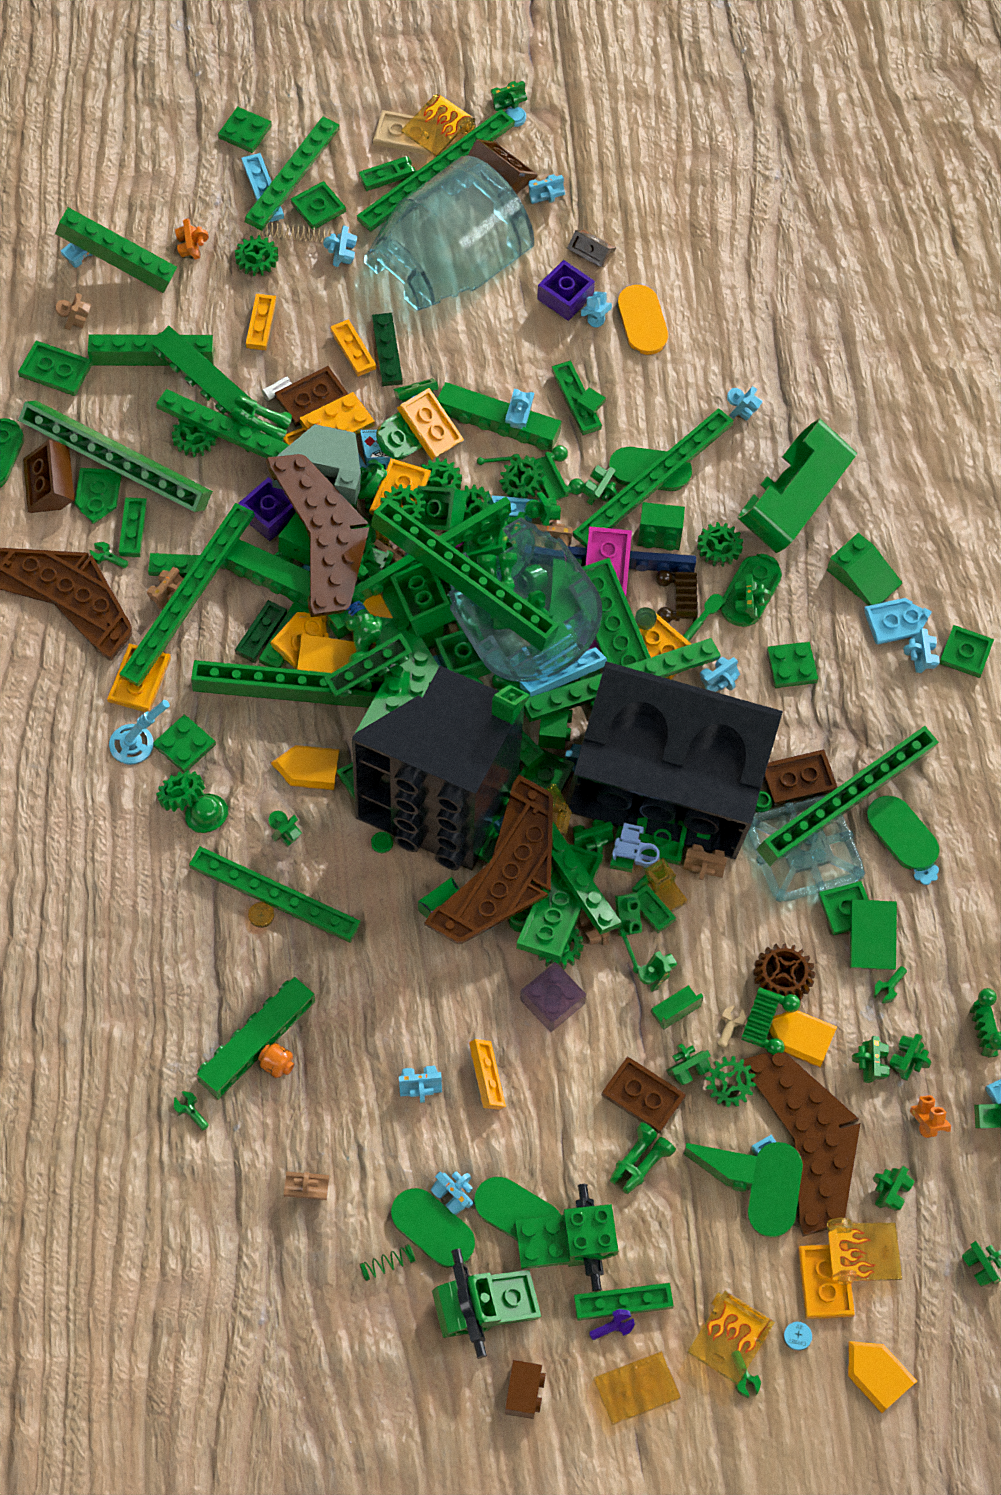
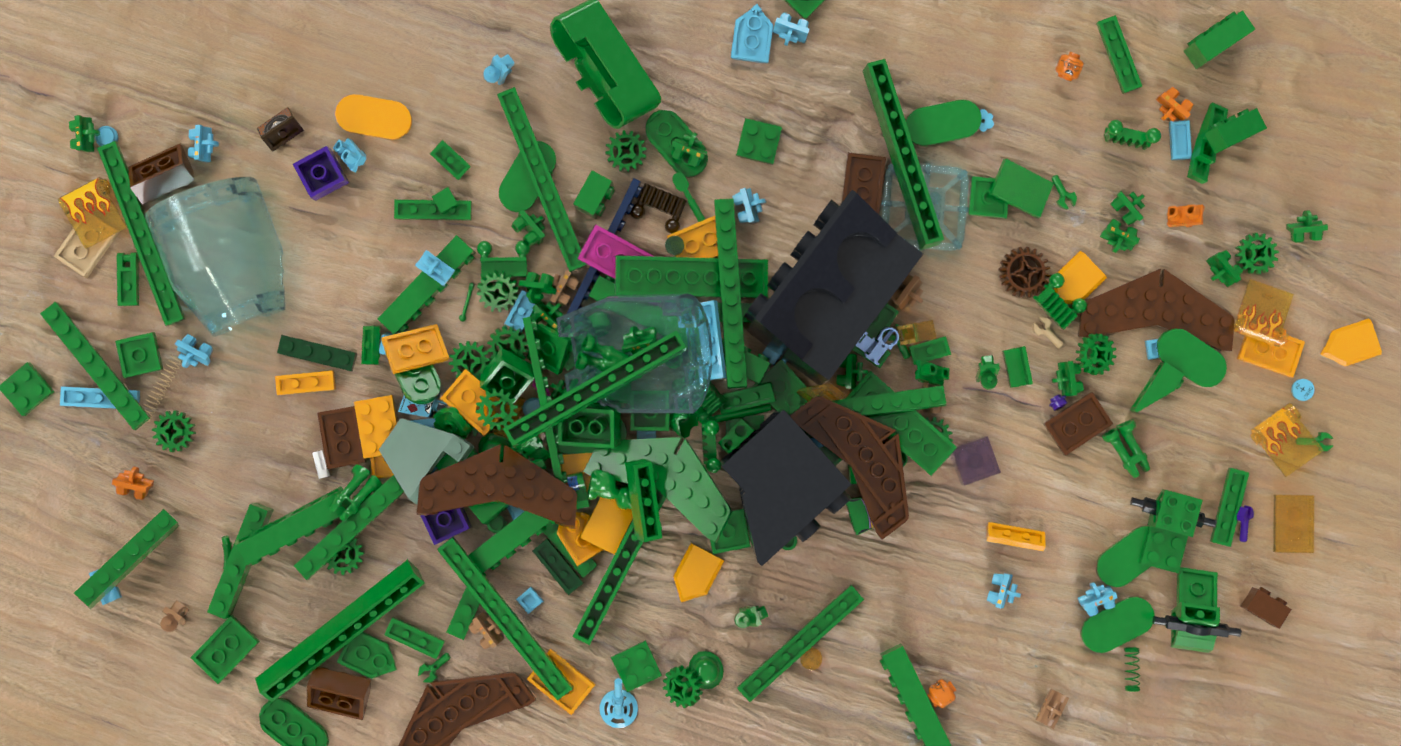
camera: 65 degrees left, 25 degrees up
light orange plate [246,293,276,351] -> none
green slope [492,685,530,724] -> none
green hinge [620,928,641,974] -> none
green slope [827,532,903,606] -> none
none -> green plate [429,140,471,180]
none -> medium azure tile [516,587,543,614]
none -> dark purple plate [1049,394,1067,411]
none -> green gear [1235,233,1279,275]

